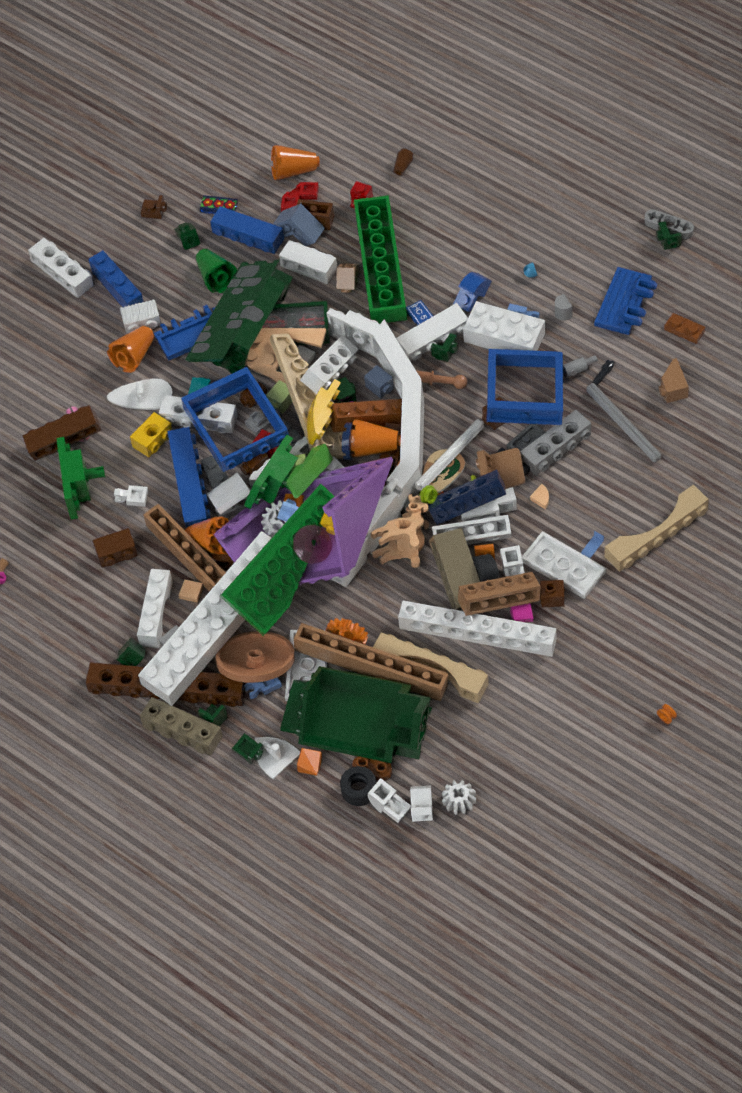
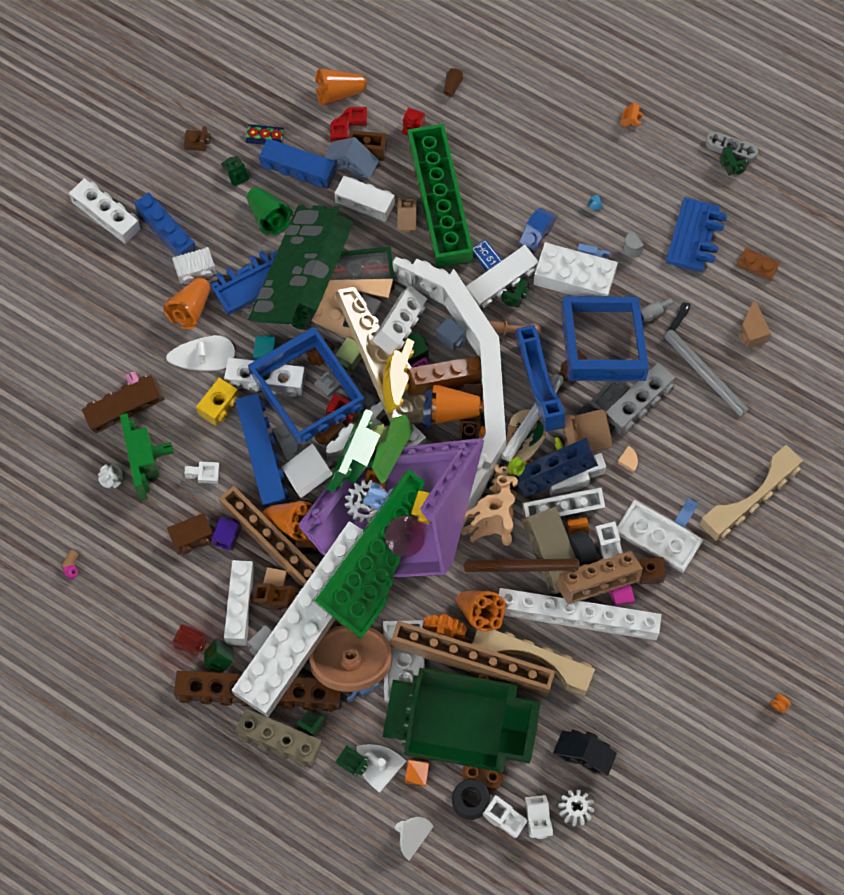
camera: 10 degrees left, 10 degrees up
none -> white gear [98,464,123,488]
none -> clear red brick [172,624,206,657]
none -> dark purple brick [212,517,241,551]
none -> reddish brown brick [251,583,296,611]
none -> white shield [395,817,434,861]
none -> orange cone [456,591,505,632]
none -> reddish brown axle [464,558,580,572]
none -> blue arch [516,325,565,432]
none -> black brick [553,729,617,776]
none -> orange tile [620,102,643,127]

